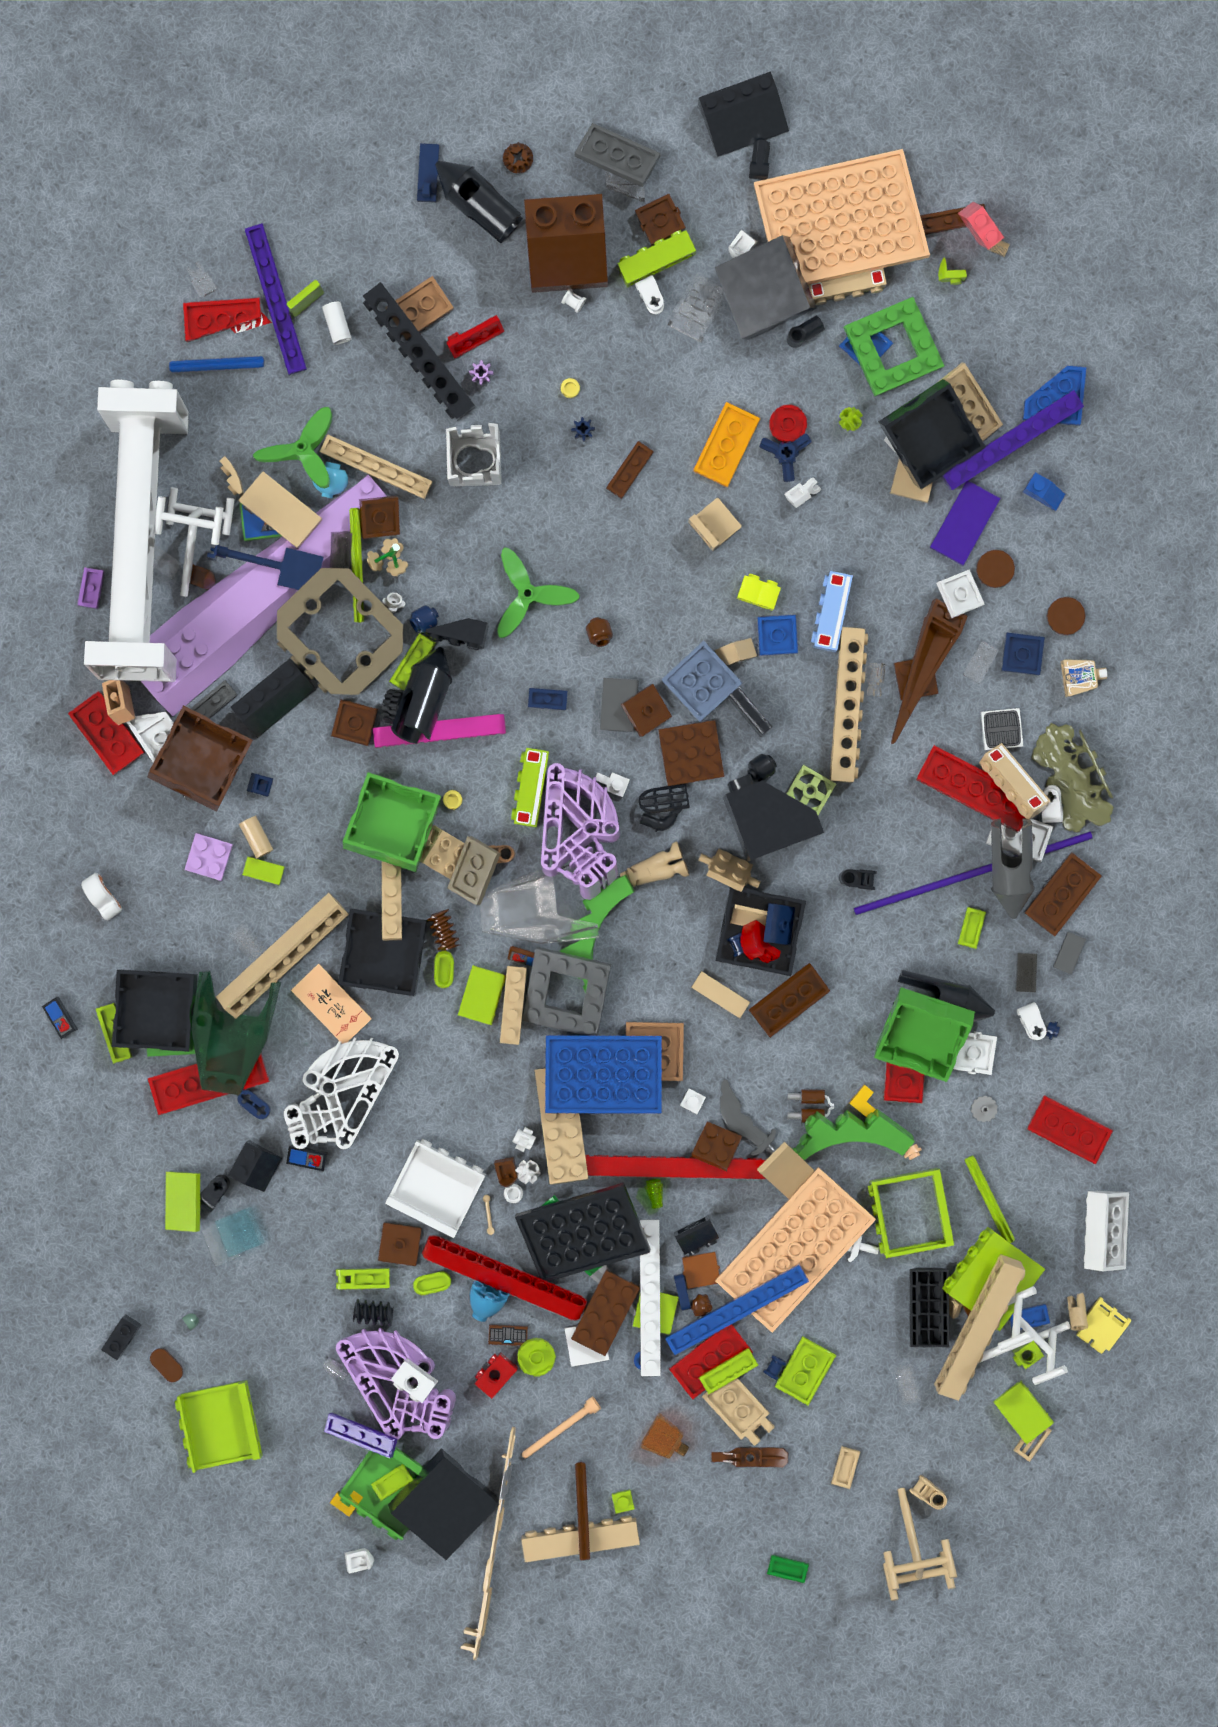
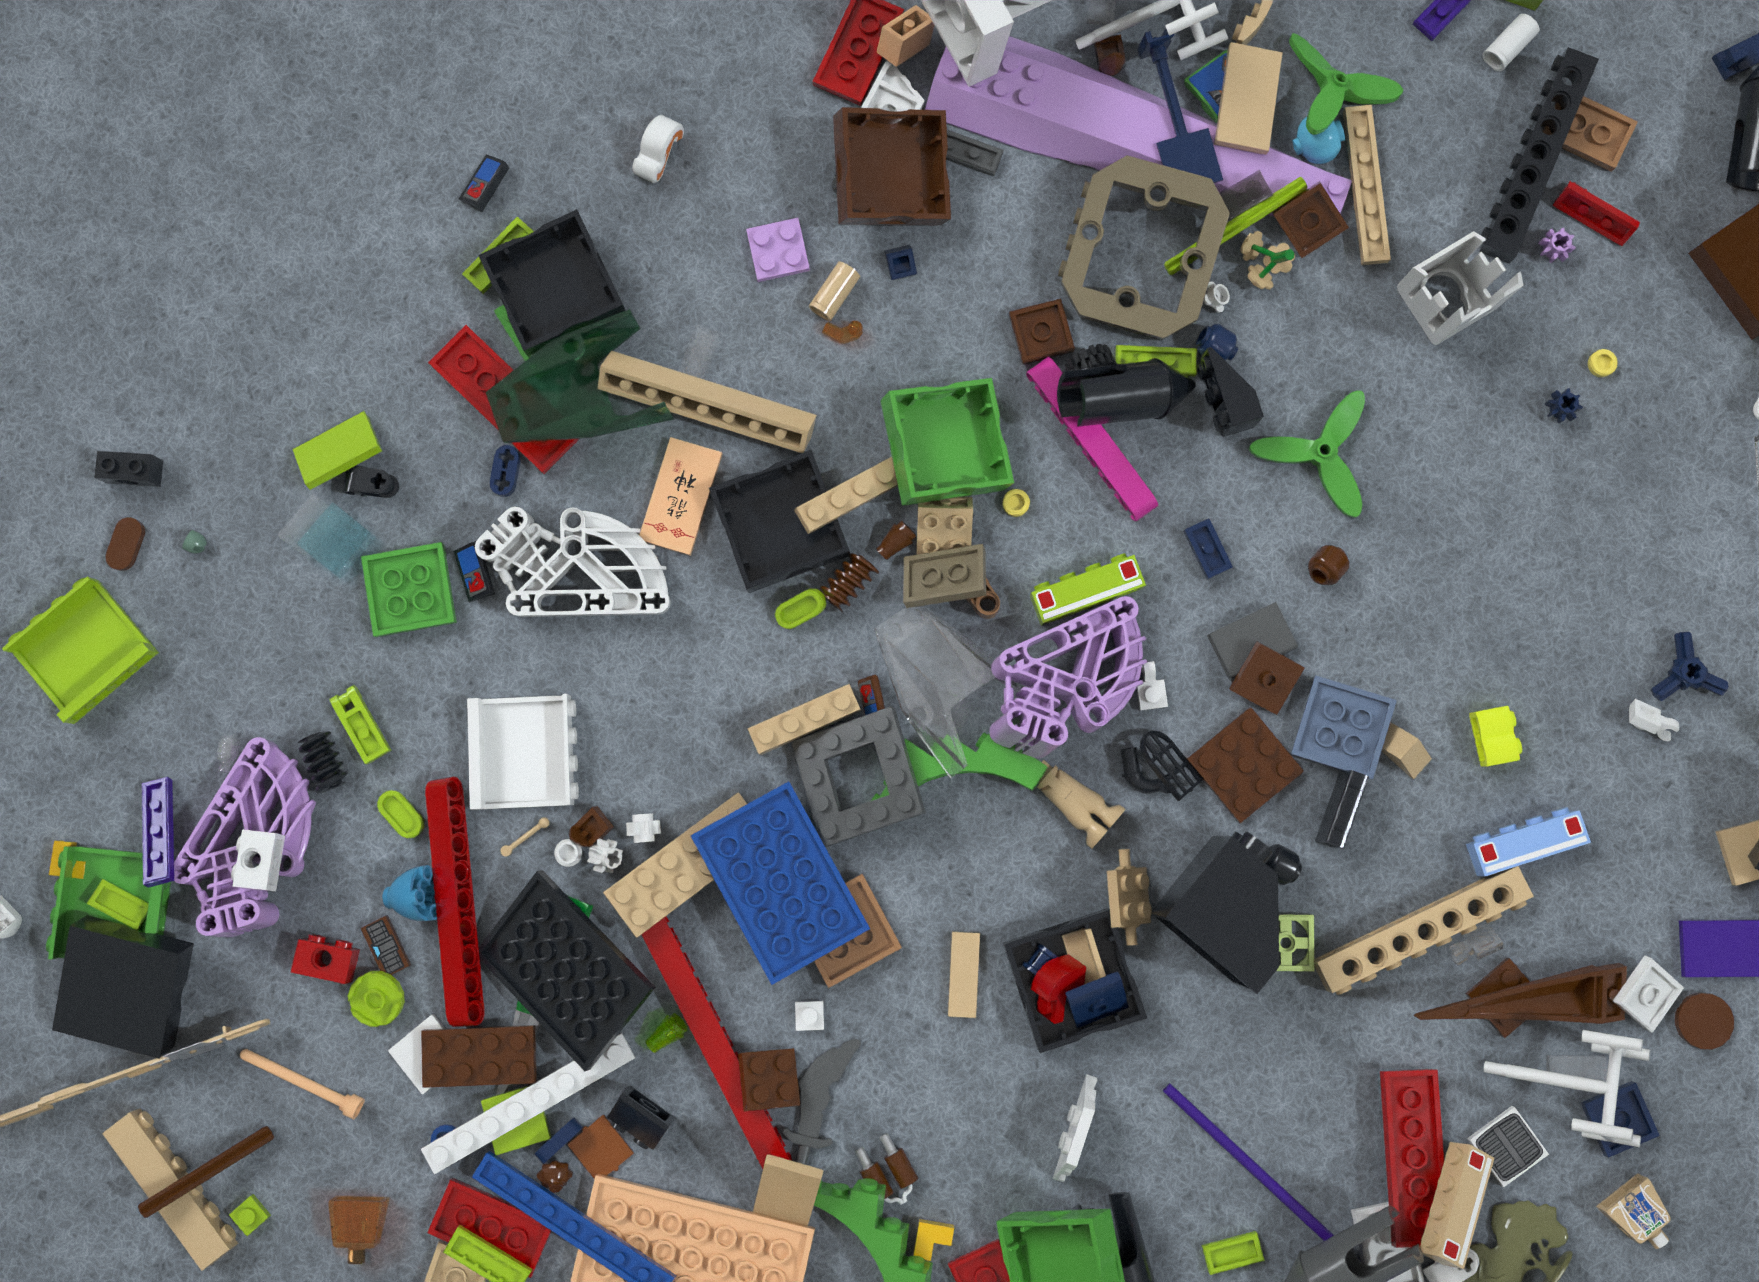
camera: 60 degrees right, 5 degrees down
black slope [228,1140,282,1192] -> none
black slope [231,658,316,738] -> none
lime tile [242,856,285,885] -> none
reddish brown plate [378,1222,422,1266] -> none
lime piece [458,965,506,1025] -> none
white bush [561,289,586,313] -> none
reddish brown tile [606,441,654,499] -> none
tan bracket [688,498,741,551] -> none
light orange tile [693,402,760,488] -> none
reddish brown plate [749,963,830,1038] -> none
blue tile [757,615,798,656] -> none
red tile [769,405,807,443] -> none
black piece [839,869,877,890] -> none
reddish brown tile [1046,597,1086,636] -> none
none -> bright green plate [361,542,457,638]
none -> clear orange arm [822,320,863,344]
none -> reddish brown cone [876,520,916,560]
none -> white wing [1053,1074,1097,1182]
none -> white piece [1484,1030,1650,1147]

